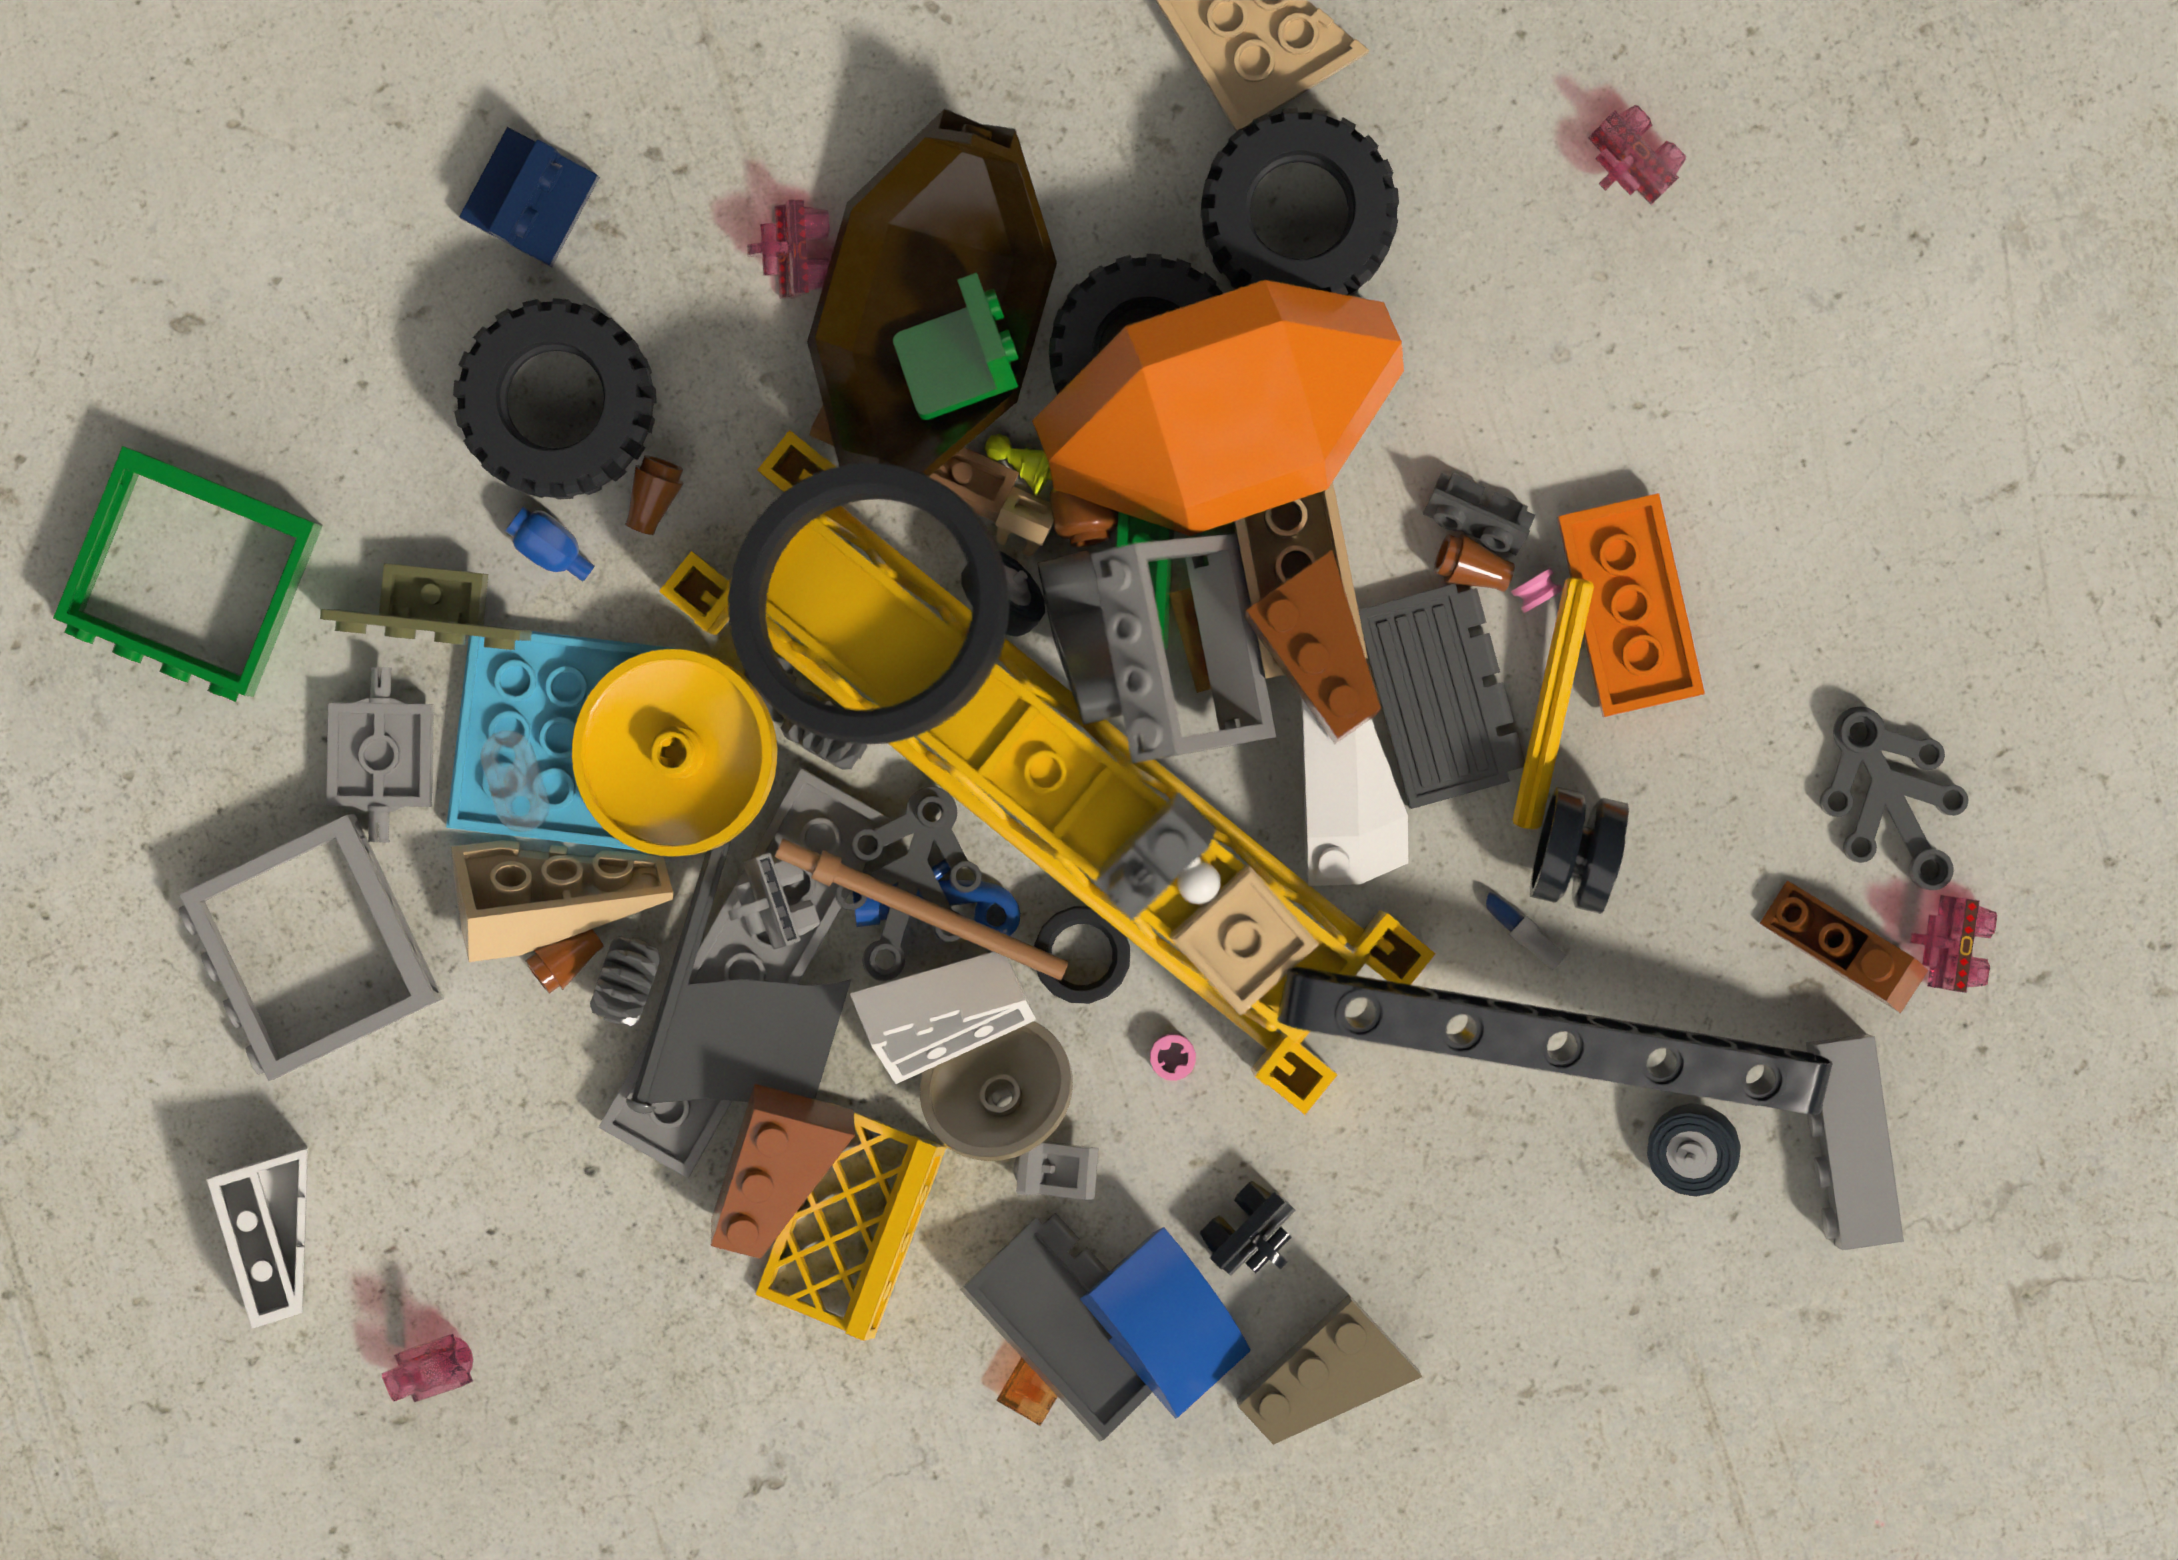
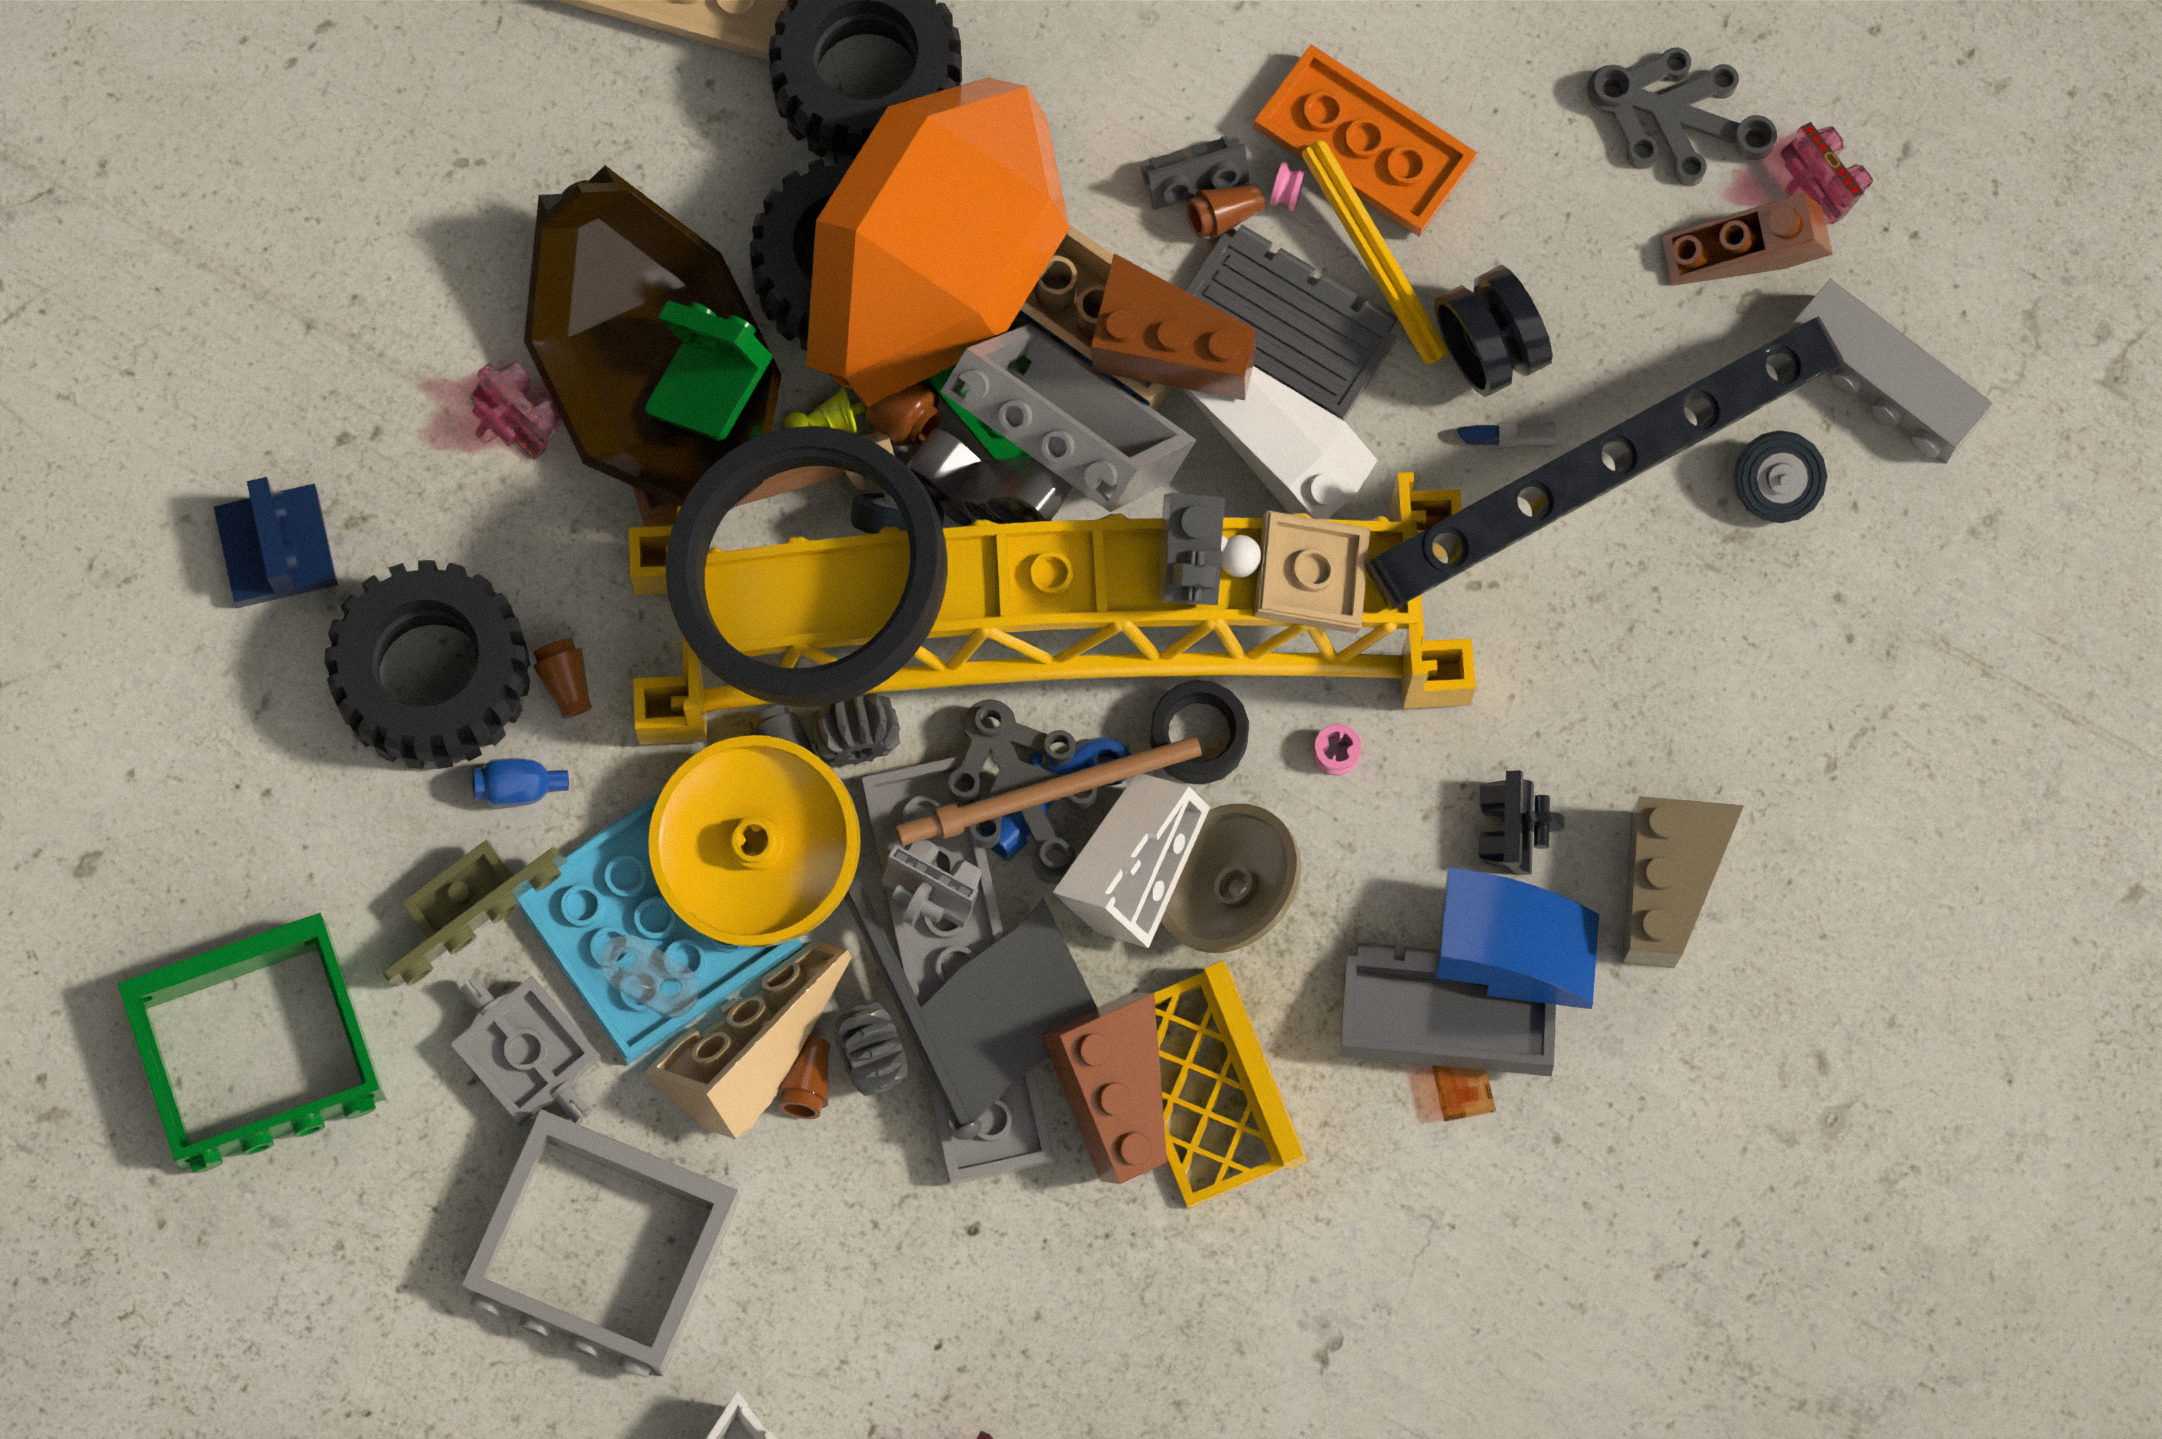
camera: 45 degrees left, 15 degrees down
light grey bracket [1014,1141,1099,1200] -> none

